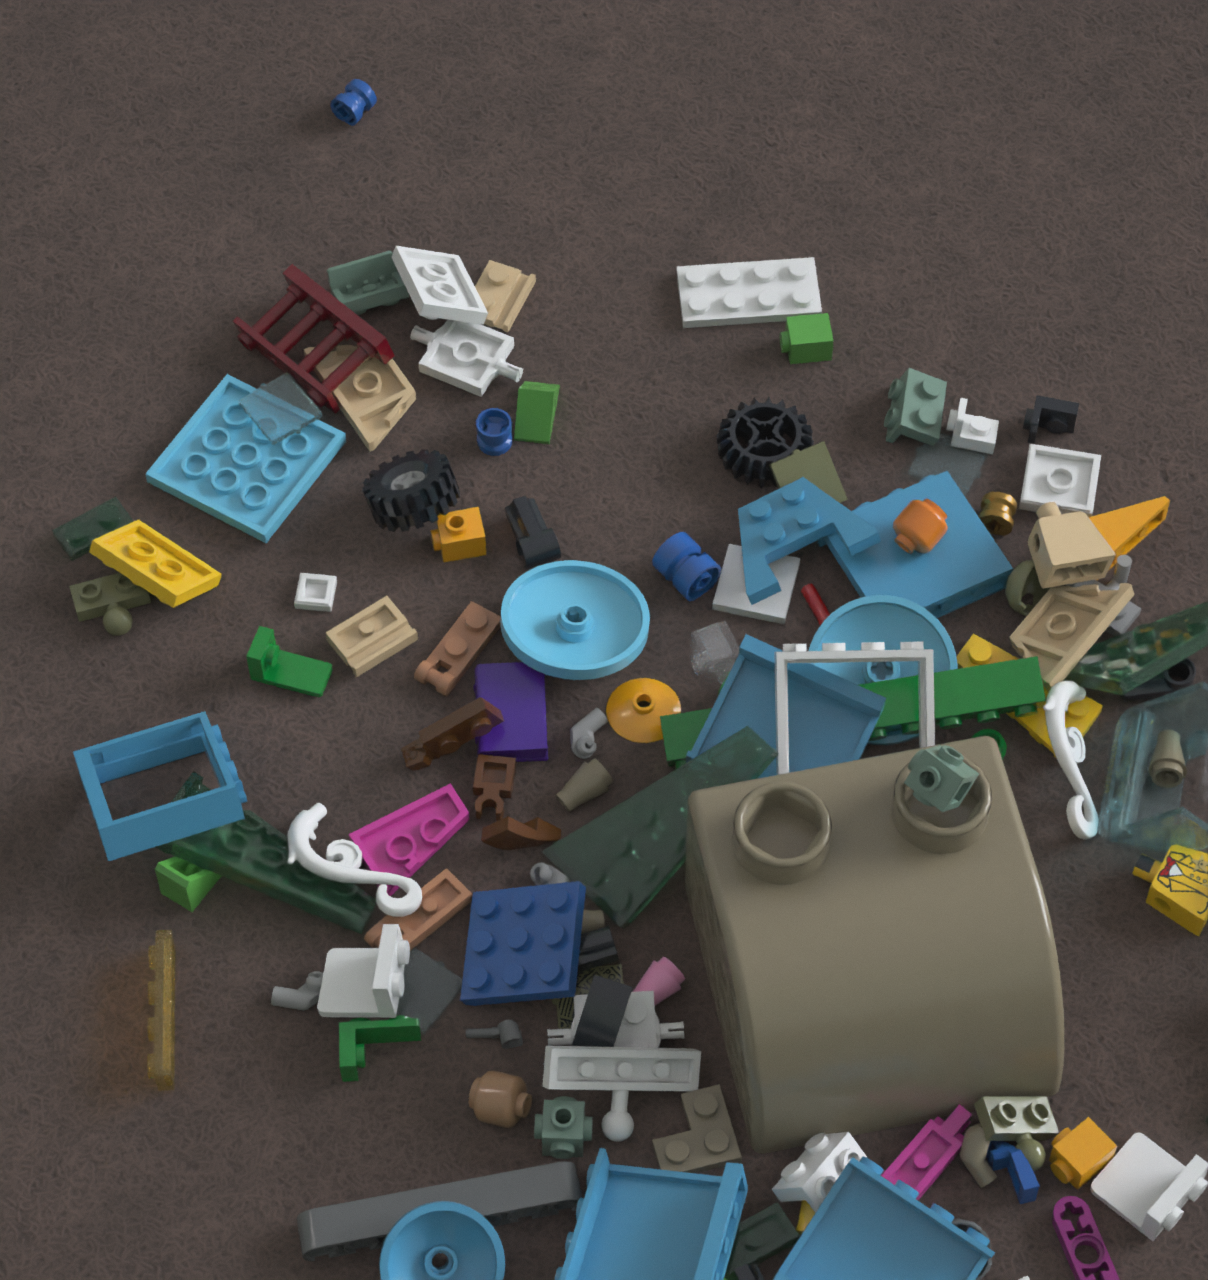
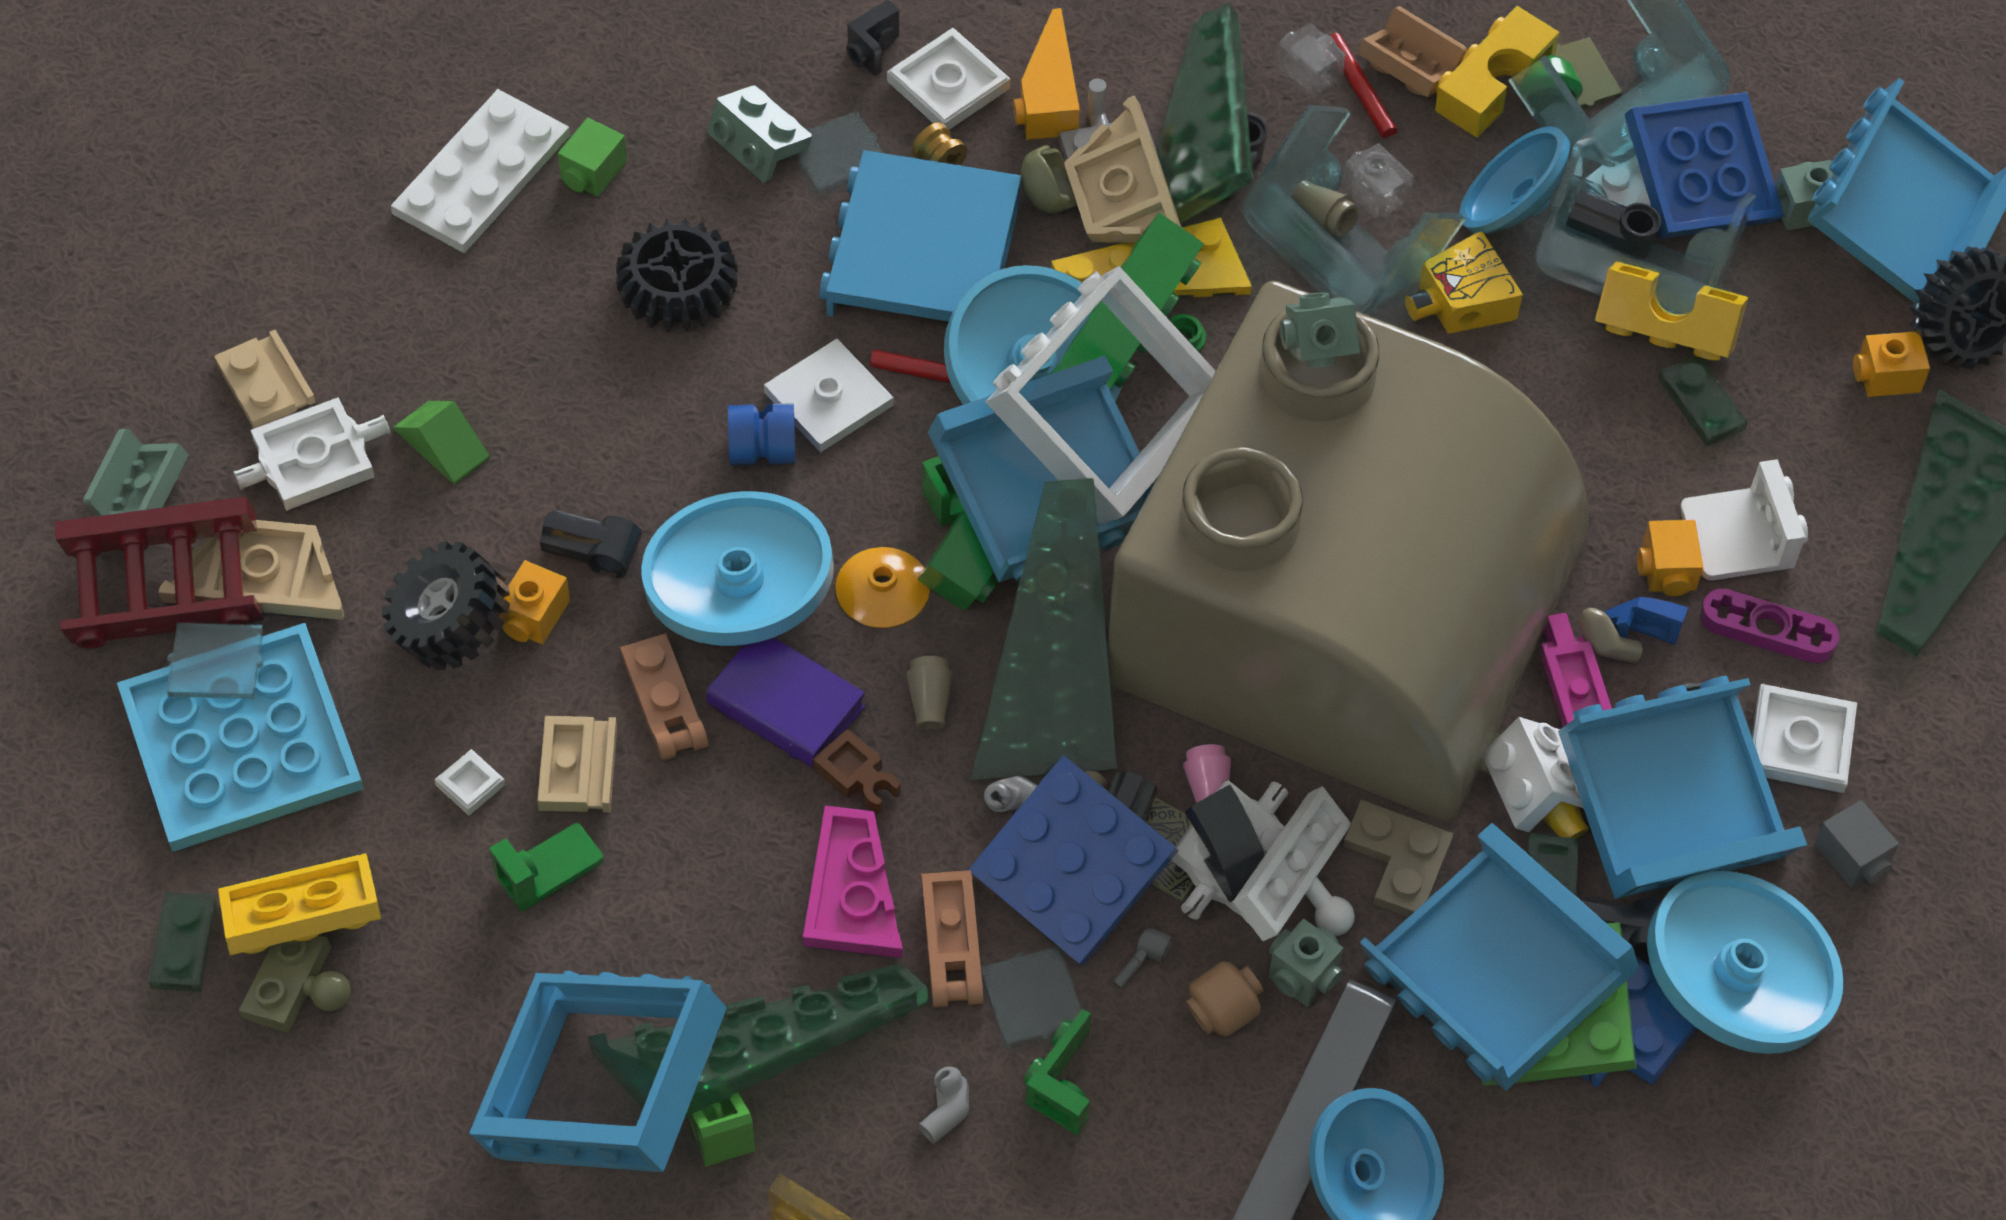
camera: 55 degrees left, 0 degrees up
white plant [287,803,422,917] -> none
white bracket [317,924,410,1018] -> none
white plate [392,246,488,325] -> none
reddish brown hinge [401,697,504,771] -> none
blue wheel [476,408,512,456] -> none
reddish brown slope [481,816,561,850] -> none
light grey arm [570,708,608,759] -> none
clear brick [690,620,739,685] -> none
dark azure wing [738,477,881,605] -> none
olive piece [769,441,848,503] -> none
orange head [893,498,948,554] -> none
white bracket [946,398,999,454] -> none
olive plate [974,1096,1059,1171] -> none
tan torso [1028,502,1116,589] -> none
white plant [1043,681,1099,840] -> none

